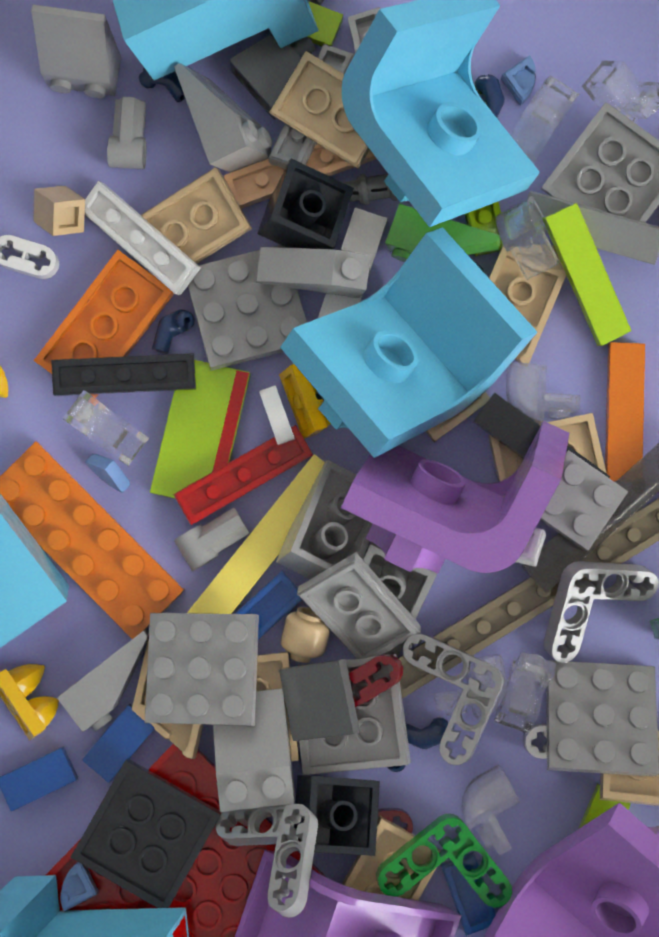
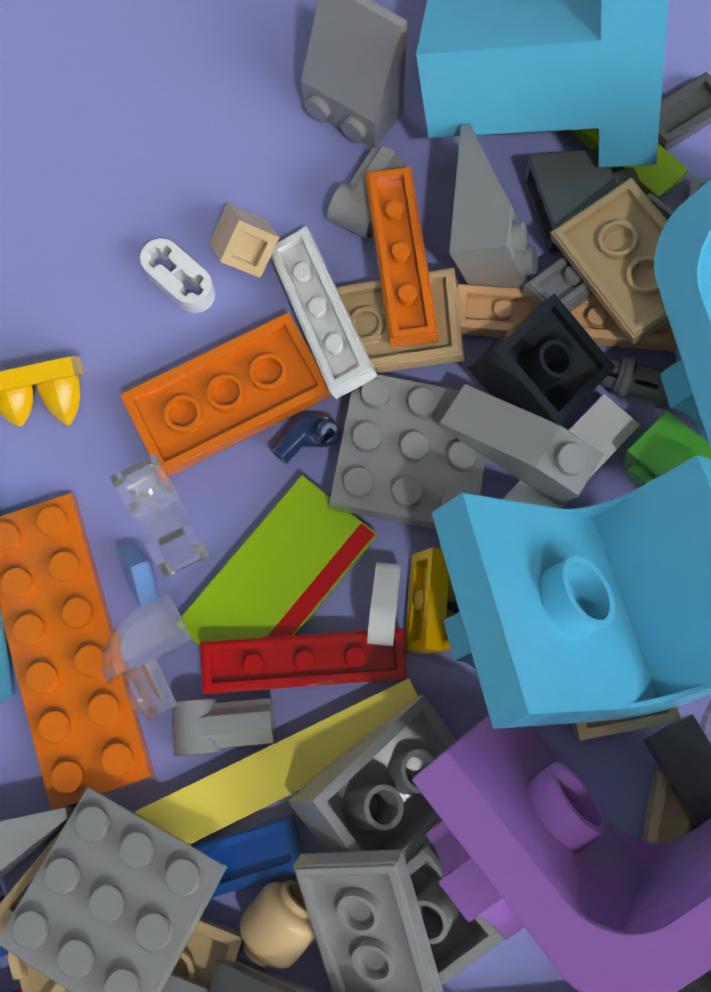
camera: 30 degrees right, 10 degrees down
black tile [51,353,196,396] -> none
dark blue arm [139,67,186,102] -> none
none -> clear brick [102,594,192,721]
none -> orange tile [365,167,439,348]

